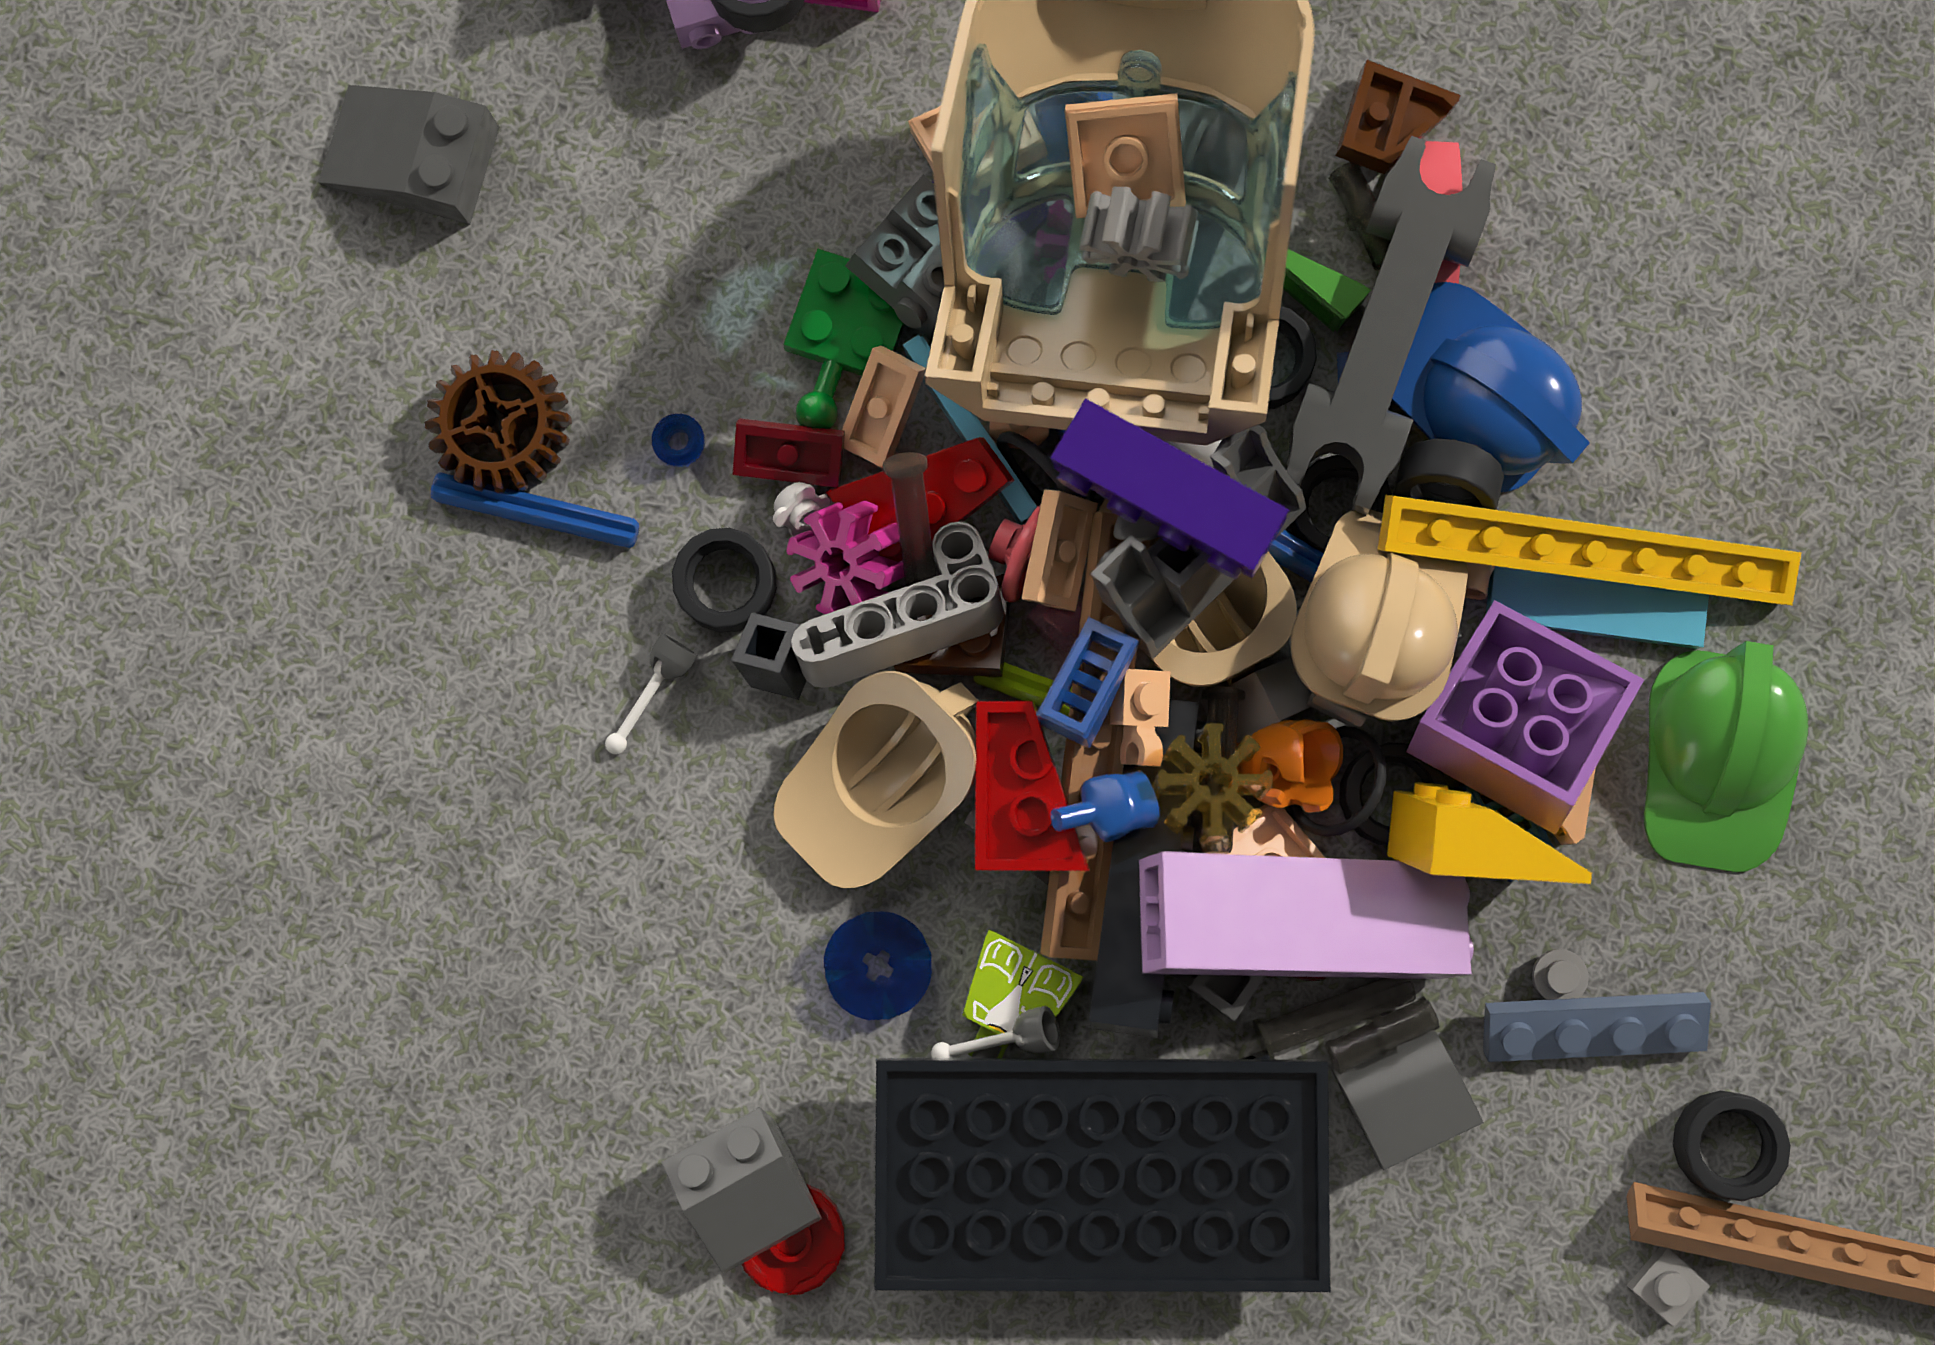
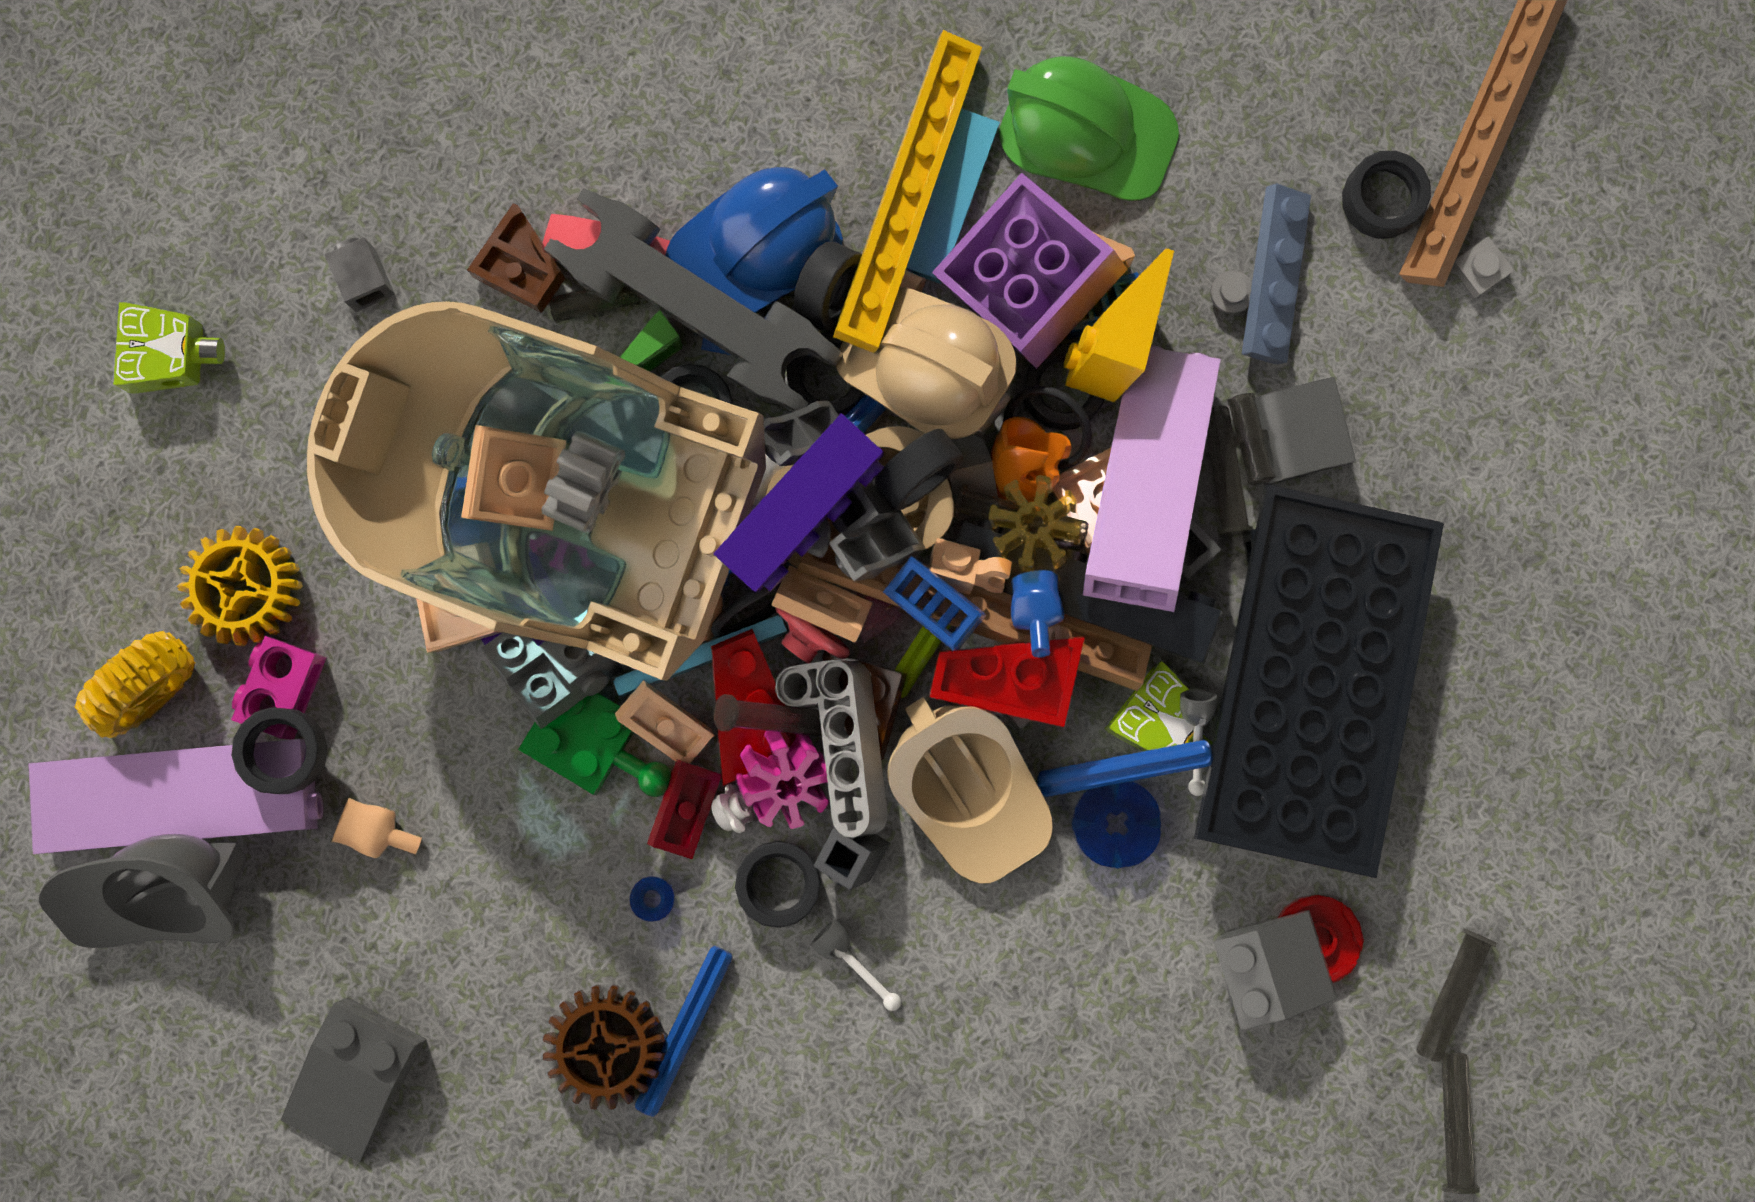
camera: 85 degrees left, 0 degrees up
none -> light nougat piece [332,798,422,858]
none -> black tyre [874,429,963,511]
none -> blue axle [1037,740,1213,797]

